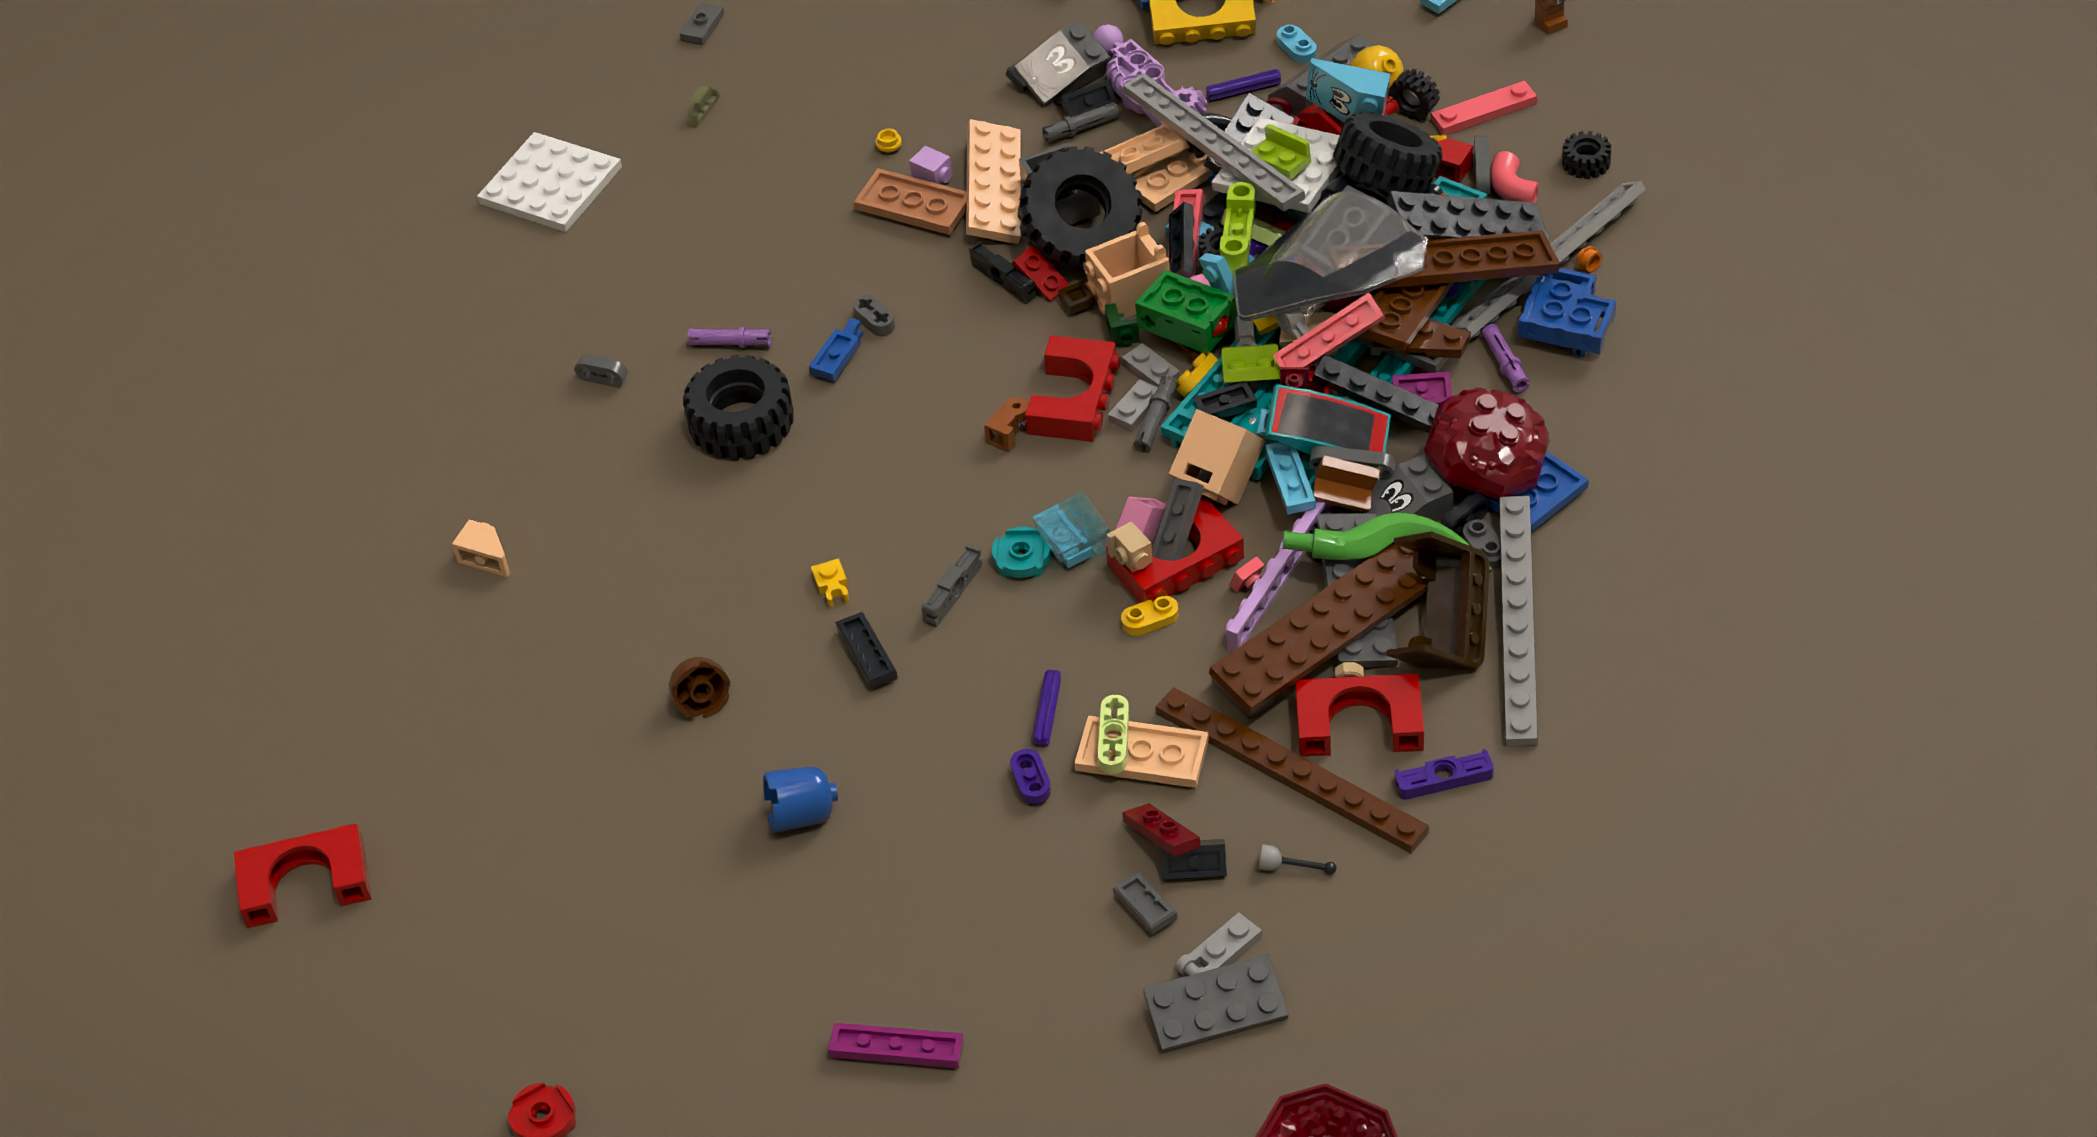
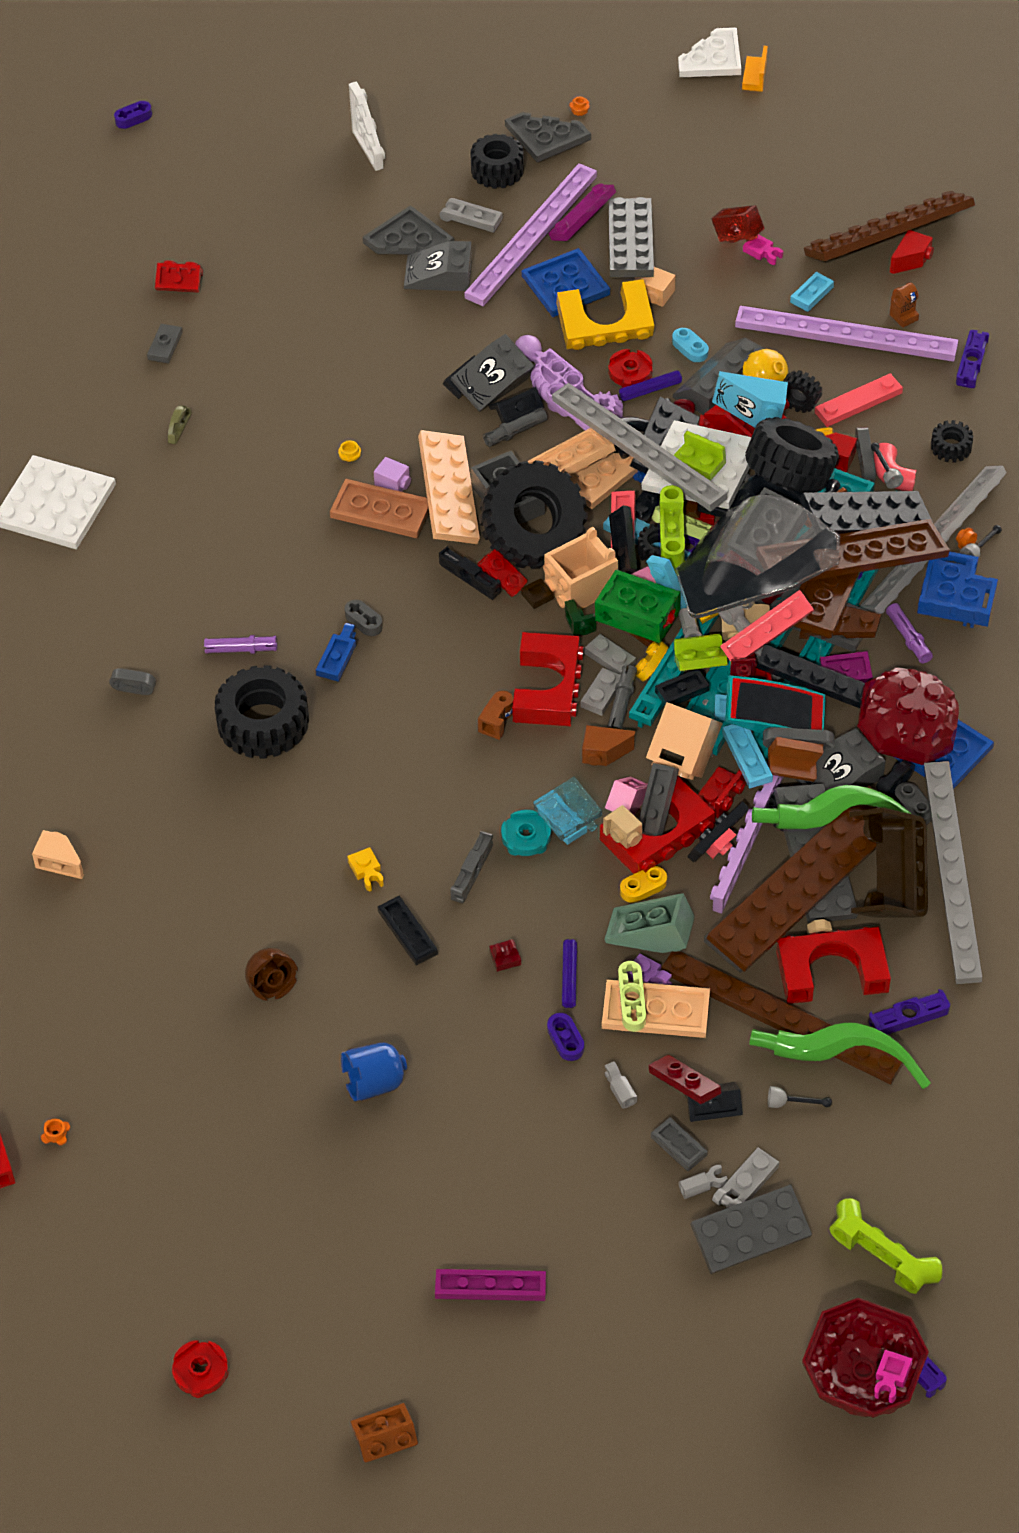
camera: 10 degrees left, 5 degrees up
none -> orange plate [41,1119,70,1145]
none -> dark red tile [489,939,521,972]
none -> dark orange slope [582,725,635,766]
none -> sand green slope [604,893,695,953]
none -> light grey bar [604,1062,637,1109]
none -> red plate [608,349,652,388]
none -> medium lavender plate [627,954,672,985]
none -> light grey bar [678,1165,728,1199]
none -> black plate [687,802,749,863]
none -> red bracket [697,766,746,818]
none -> lavender plate [735,306,958,362]
none -> bright green animal [749,1023,931,1089]
none -> lime plate [829,1198,942,1294]
none -> light grey hinge [871,442,904,489]
none -> dark purple piece [956,330,989,388]
none -> hinge [960,525,1002,559]

